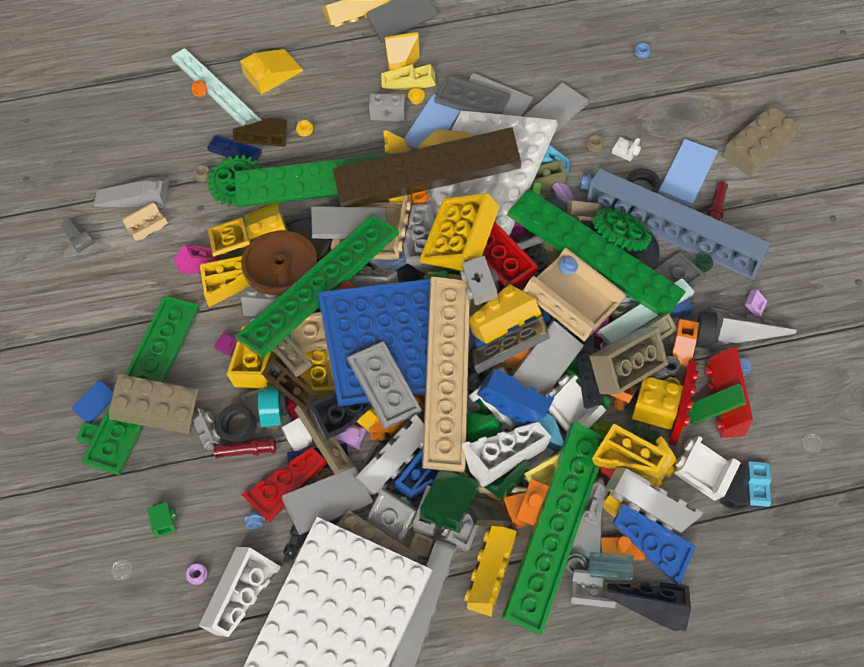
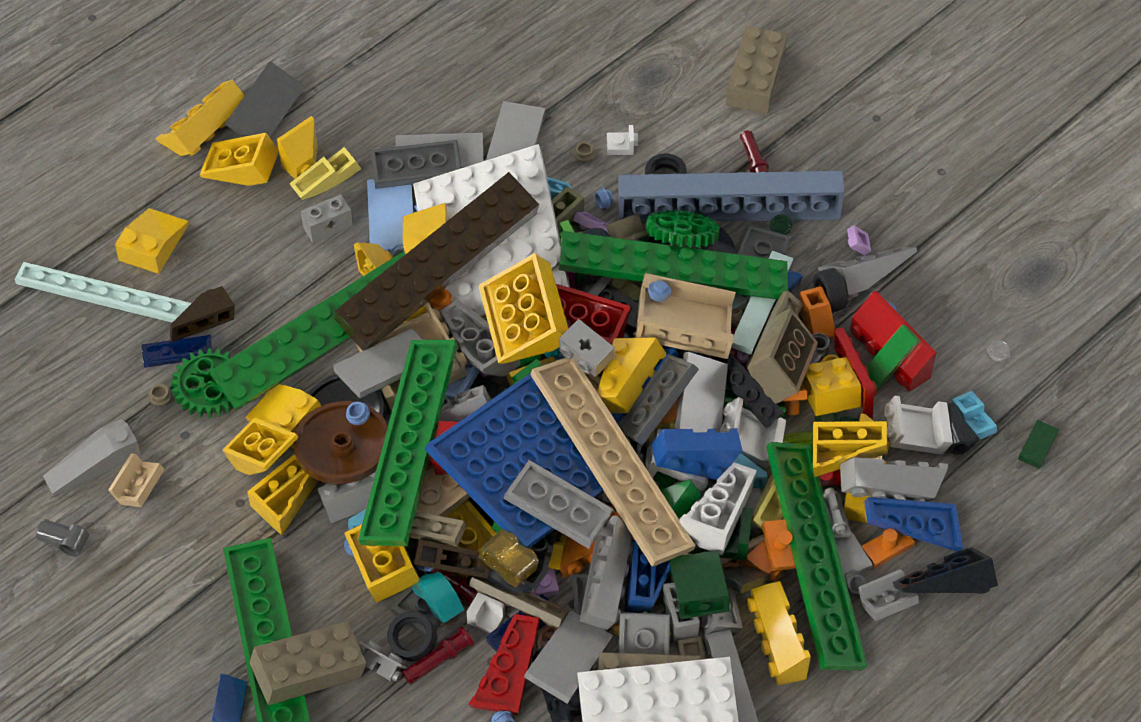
camera: 35 degrees left, 5 degrees down
dark pink slope [174,244,220,274] -> none
orange plate [191,80,207,97] -> none
magenta plate [214,331,237,357] -> none
yellow plate [296,120,314,137] -> none
yellow plate [408,88,425,104] -> none
clear light blue panel [588,552,634,580] -> none
medium blue plate [634,43,651,58] -> none
light blue tile [658,139,718,207] -> none
none -> yellow slope [200,133,279,186]
none -> medium blue plate [346,402,370,425]
none -> clear yellow brick [479,529,539,587]
none -> dark green tile [1018,420,1059,469]

